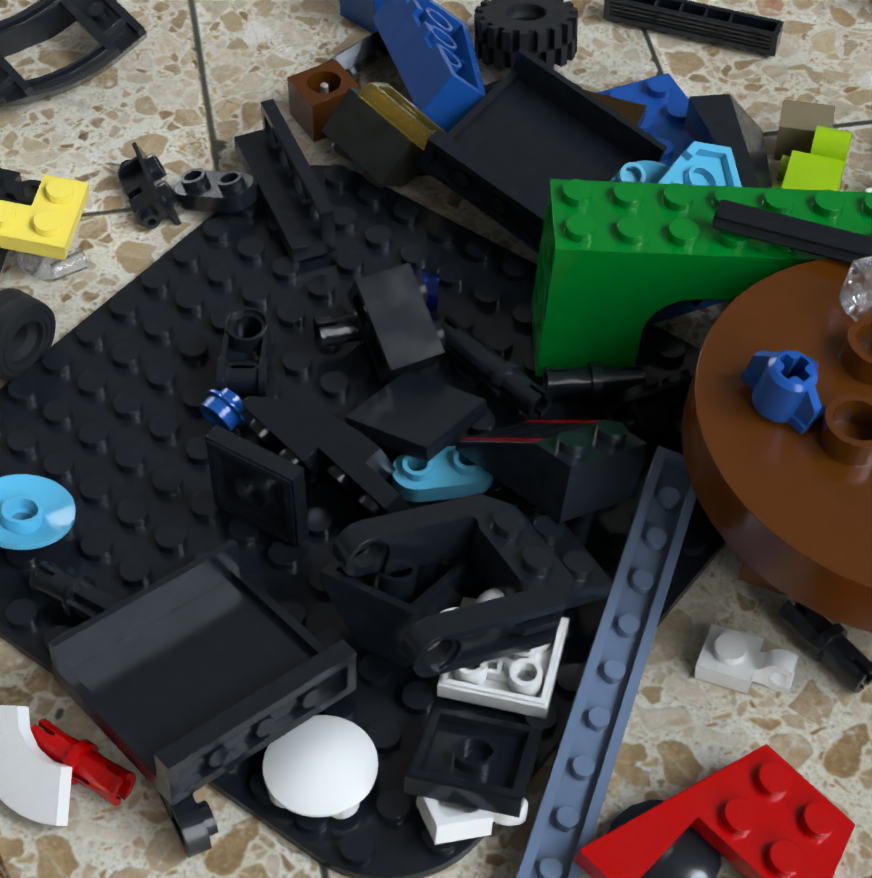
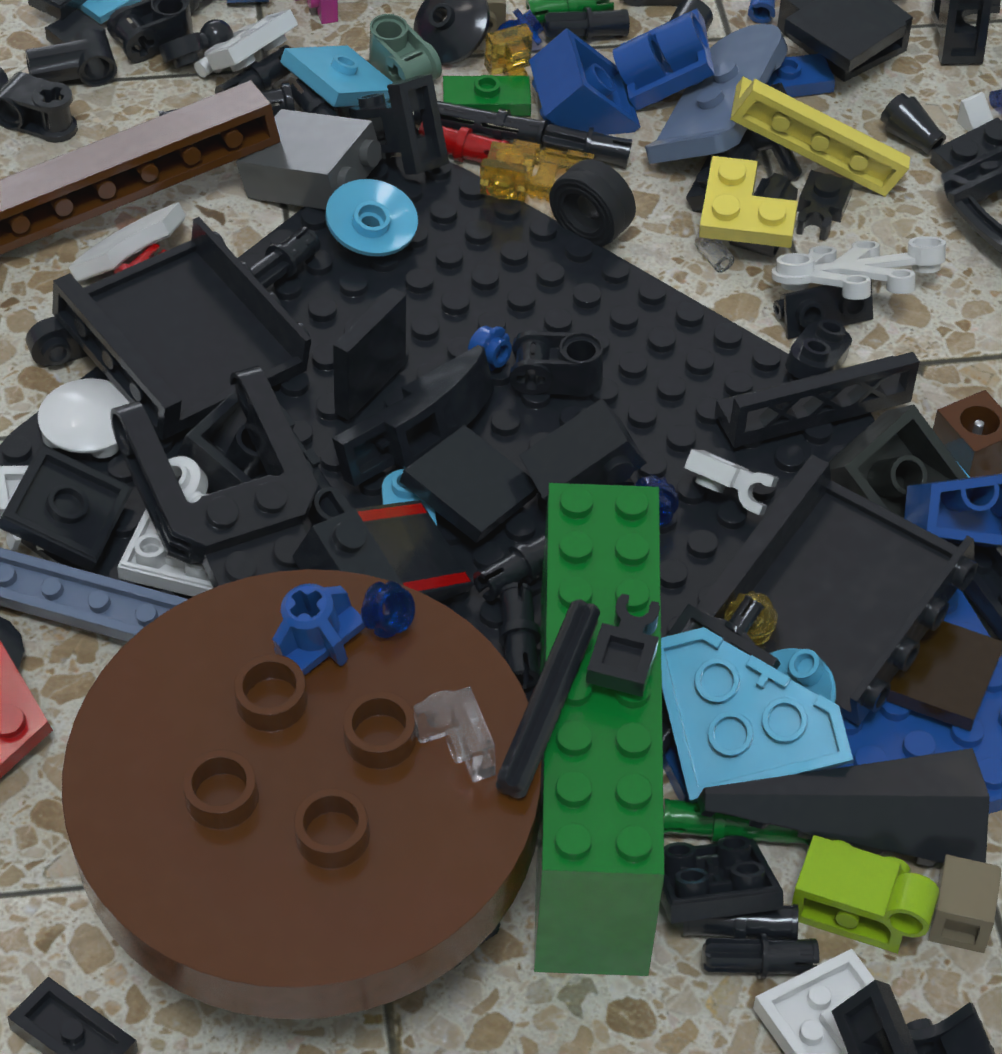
camera: 90 degrees right, 0 degrees up
clear yellow tile [358,82,447,151] -> none
none -> clear blue plate [361,581,415,638]
none -> black plate [586,594,660,697]
none -> white plate [684,449,779,515]
none -> white plant [772,236,946,300]

